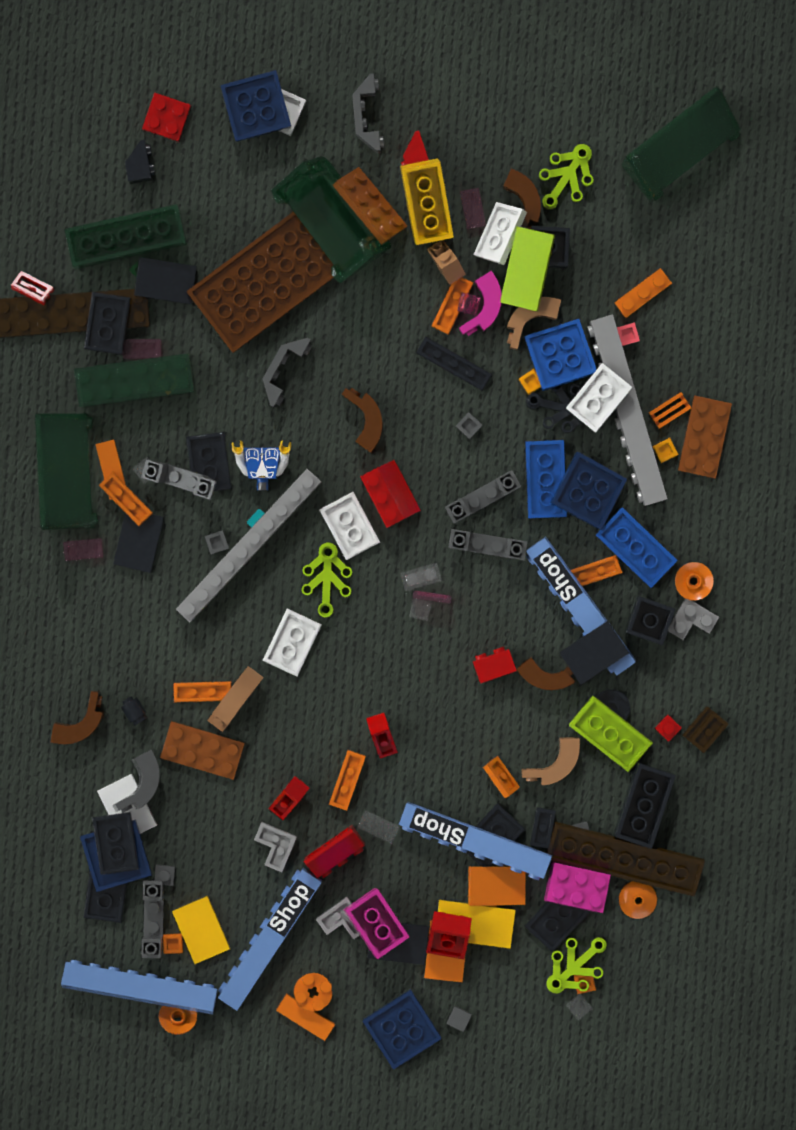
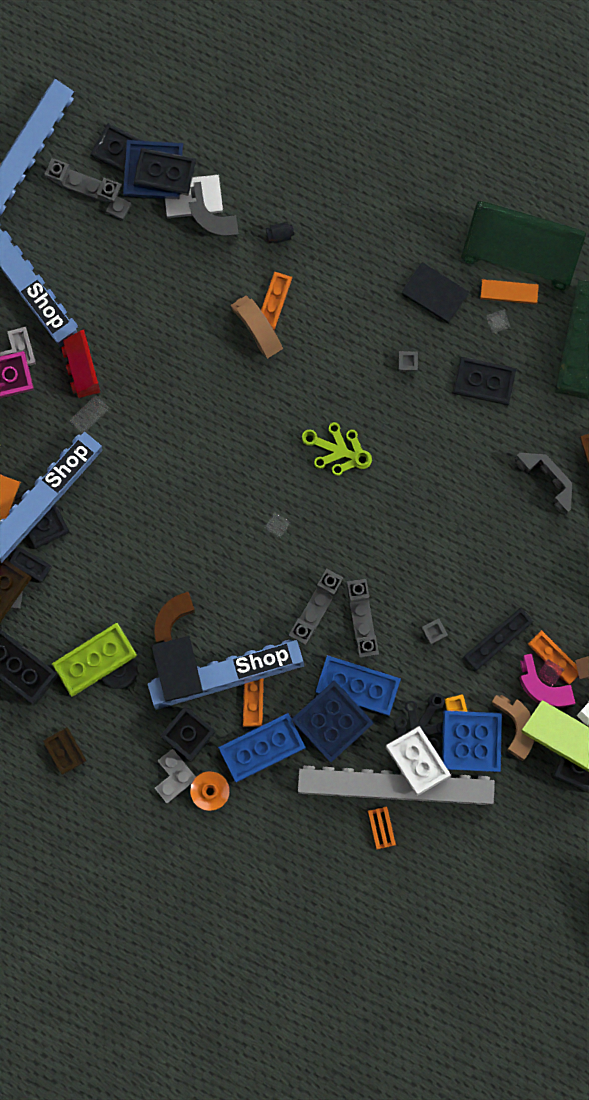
camera: 105 degrees right, 10 degrees down
reddish brown arch [50,690,104,744] -> none
clear pink tile [63,538,104,561] -> none
orange tile [99,472,153,526] -> none
dark grey slope [141,459,217,500] -> none
dark orange plate [160,721,245,780] -> none
orange tile [163,933,183,954] -> none
yellow tile [172,896,230,964] -> none
light grey brick [176,469,322,622] -> none
torso [232,441,292,490] -> none
teal tile [247,509,265,528] -> none
light grey plate [254,822,297,872] -> none
white tile [263,609,322,677] -> none
red slope [268,776,309,820] -> none
white tile [319,492,380,560] -> none
orange plate [329,750,366,811] -> none
reddish brown arch [342,388,383,453] -> none
red slope [360,460,421,528] -> none
red slope [366,713,398,759] -> none
clear plate [400,563,442,591] -> none
clear pink tile [413,590,451,604] -> none
red brick [472,647,517,684] -> none
orange plate [483,756,520,798] -> none
medium nougat arch [521,737,580,785] -> none
orange plate [614,268,672,318] -> none
coral plate [617,322,640,346] -> none
light orange tile [652,438,679,463] -> none
red plate [654,714,682,742] -> none
dark orange plate [678,395,732,479] -> none

